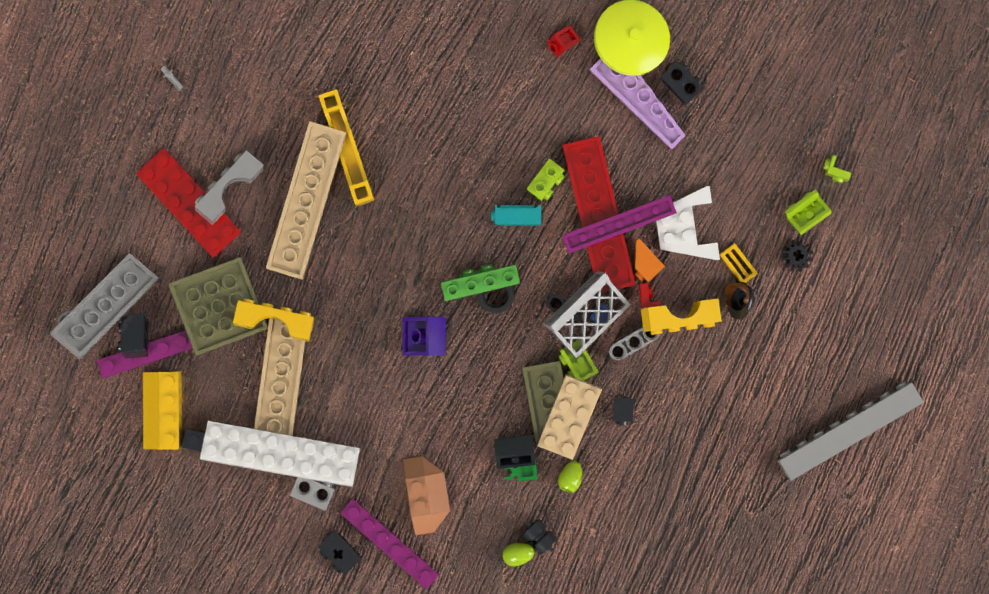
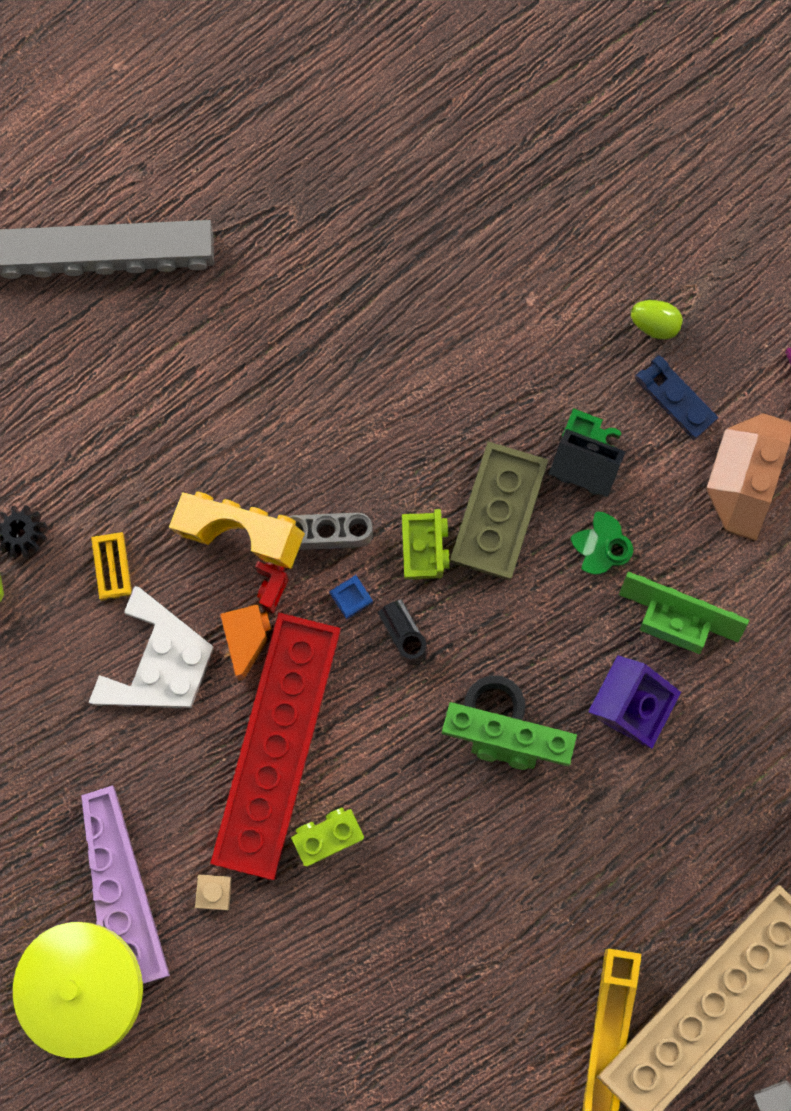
camera: 150 degrees left, 10 degrees down
teal window [491,205,541,226] -> none
black wheel [522,518,558,555] -> none
tan plate [537,374,602,460] -> none
light grey fence [544,271,630,358] -> none
red bracket [547,25,581,57] -> none
lime animal [558,461,582,493] -> none
magenta plate [562,195,677,254] -> none
black brick [612,397,634,425] -> none
black brick [659,61,704,106] -> none
black piece [724,282,756,320] -> none
none -> tan plate [195,875,232,911]
none -> green plate [571,512,633,575]
none -> bright green bracket [619,572,749,654]
none -> dark blue plate [635,355,719,441]

